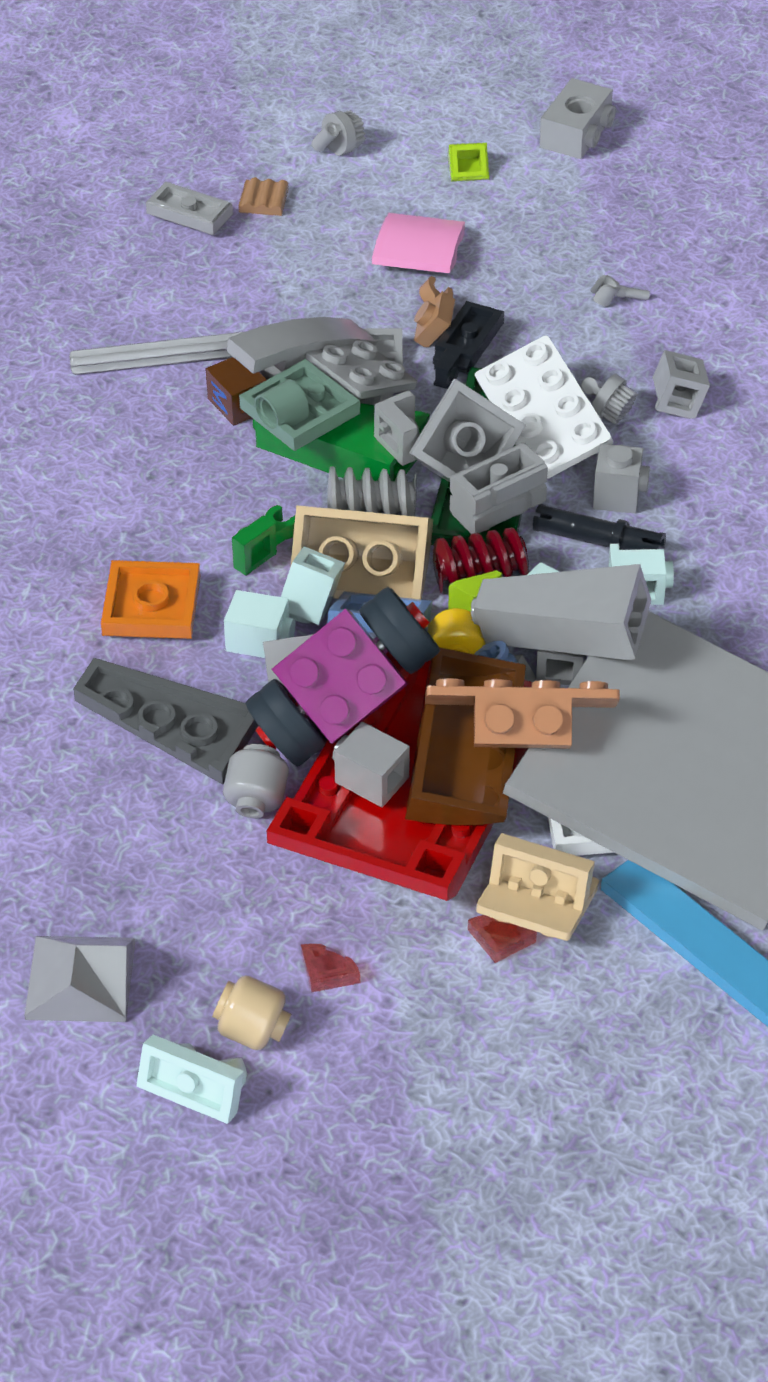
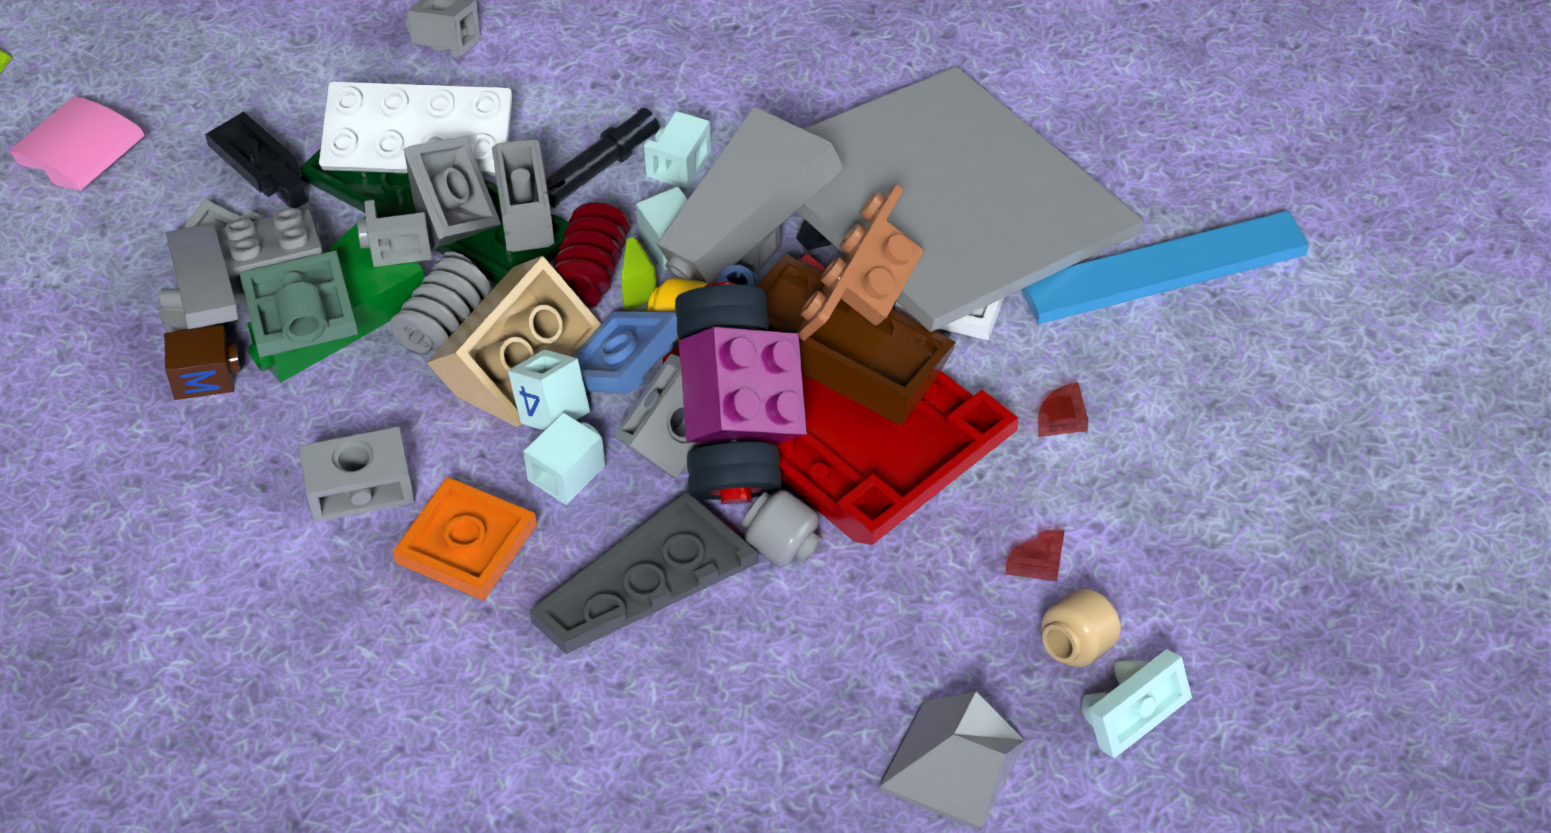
camera: 65 degrees left, 5 degrees up
light grey axle [69,331,246,375] -> none
green plate [232,505,295,576] -> none
light grey brick [332,722,409,807] -> none
medium nougat plate [414,276,455,347] -> none
tan bracket [476,833,599,941] -> none
light grey piece [581,373,638,424] -> none
light grey hand [591,275,650,306] -> none
light grey brick [593,444,650,514] -> none
none -> light grey brick [299,426,415,523]

